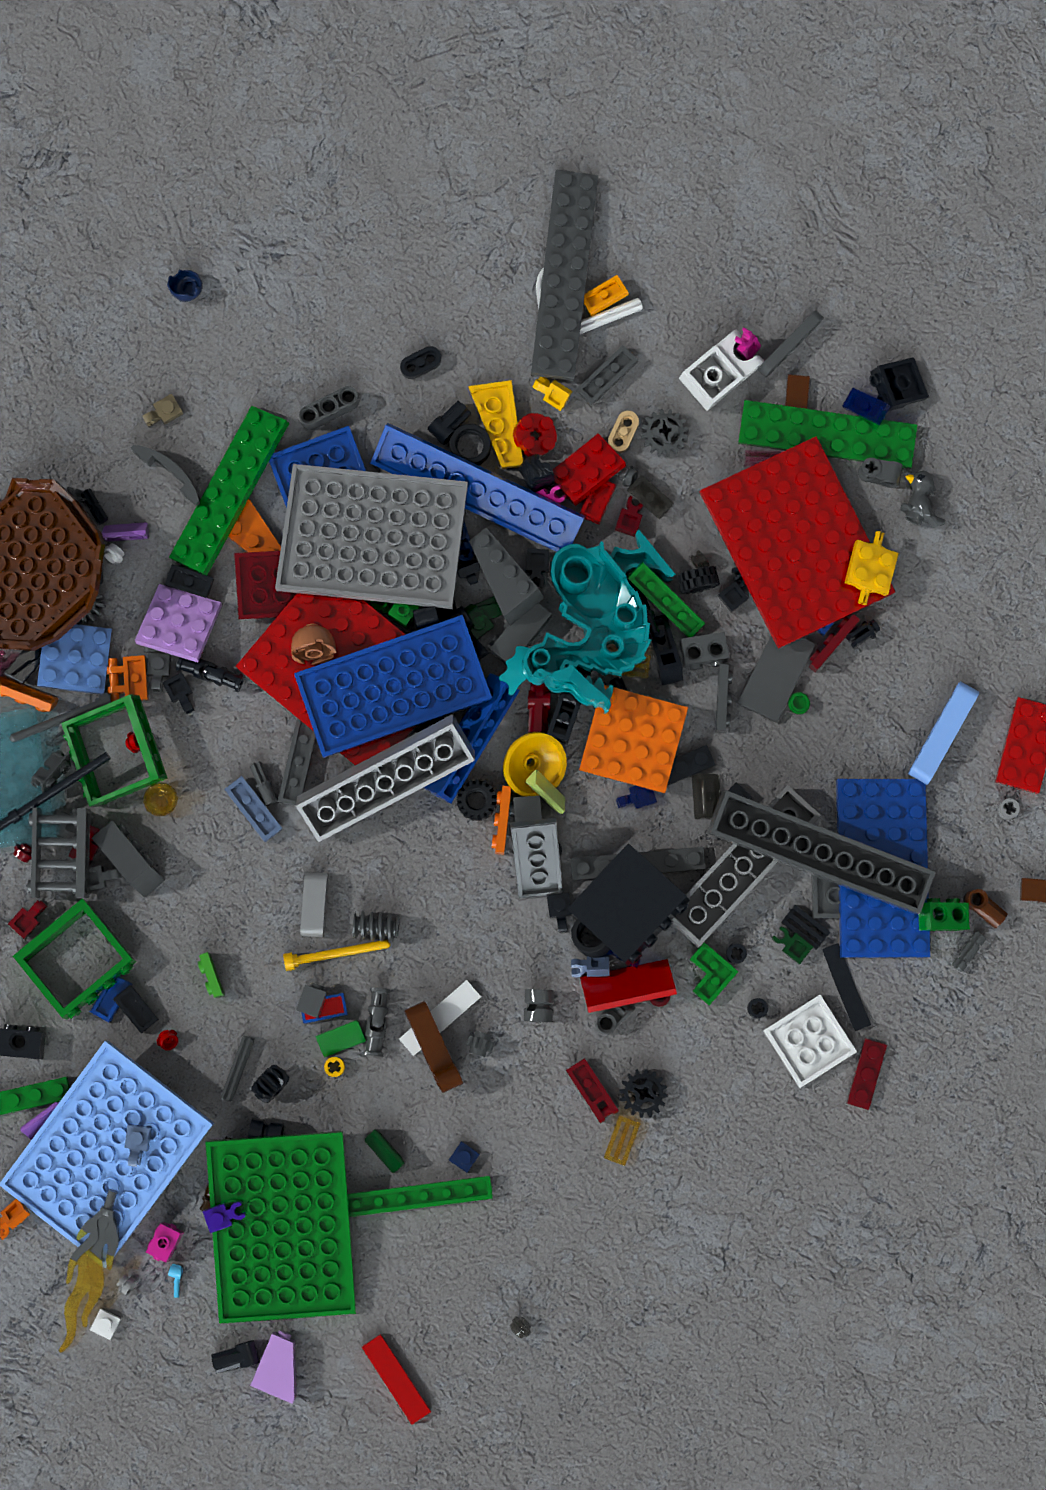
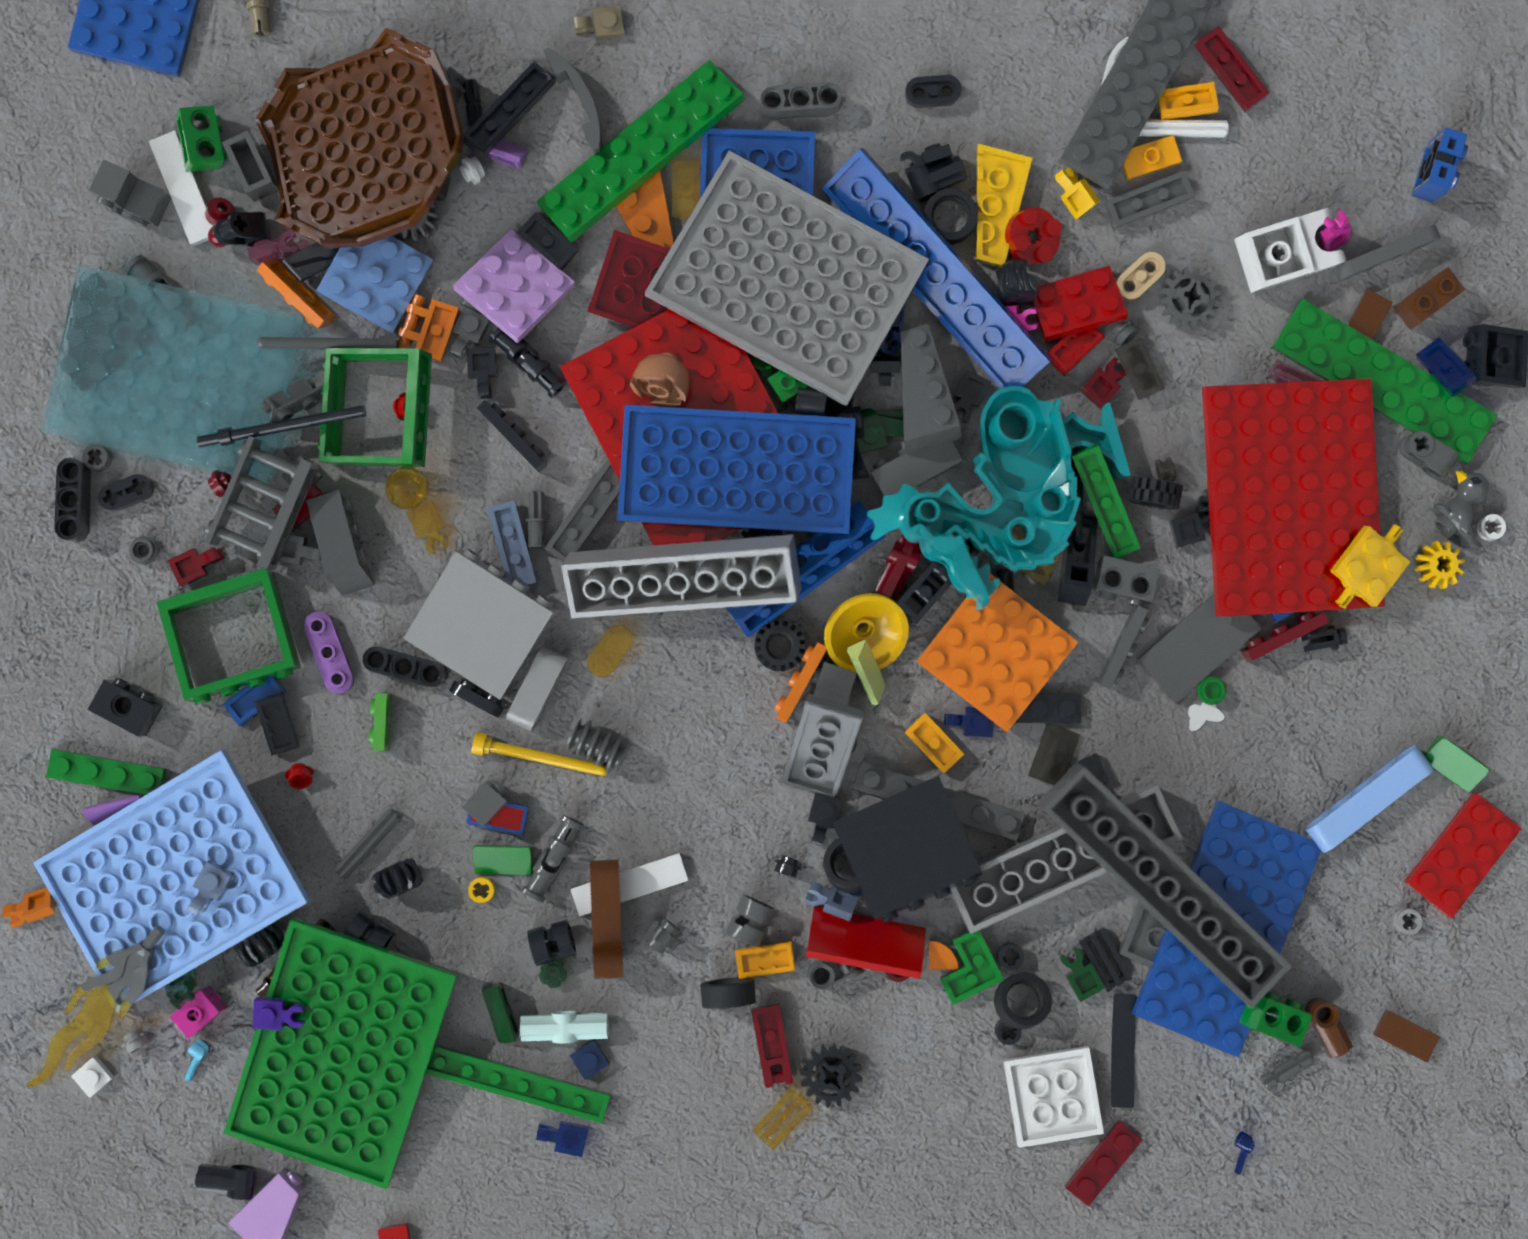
camera: 20 degrees right, 5 degrees up
none -> clear green plate [165,969,197,1010]
none -> black gear [233,923,285,967]
none -> medium lavender plate [304,612,355,693]
none -> black beam [362,646,448,687]
none -> light grey panel [403,548,558,700]
none -> clear yellow plate [406,501,449,555]
none -> black plate [449,678,504,718]
none -> black tile [464,61,556,158]
none -> black plate [477,400,547,472]
none -> light aqua piece [520,1011,609,1043]
none -> black wheel [527,919,576,966]
none -> clear blue plate [536,1121,589,1157]
none -> clear green plate [539,959,567,988]
none -> clear yellow tile [587,625,633,677]
none -> clear yellow plate [672,161,701,219]
none -> black tyre [700,977,756,1009]
none -> light orange plate [735,941,796,979]
none -> black plate [774,855,802,878]
none -> black plate [900,143,952,175]
none -> light orange plate [904,713,964,774]
none -> orange tile [928,940,958,970]
none -> black tyre [994,972,1052,1030]
none -> light orange plate [1122,135,1182,181]
none -> white sticker [1188,702,1225,731]
none -> dark red plate [1194,26,1270,112]
none -> clear blue hand [1234,1131,1255,1175]
none -> reddish brown brick [1393,267,1466,329]
none -> blue piece [1411,128,1468,203]
none -> yellow gear [1414,541,1466,589]
none -> slope [1424,736,1490,793]
none -> white bush [1477,514,1506,541]

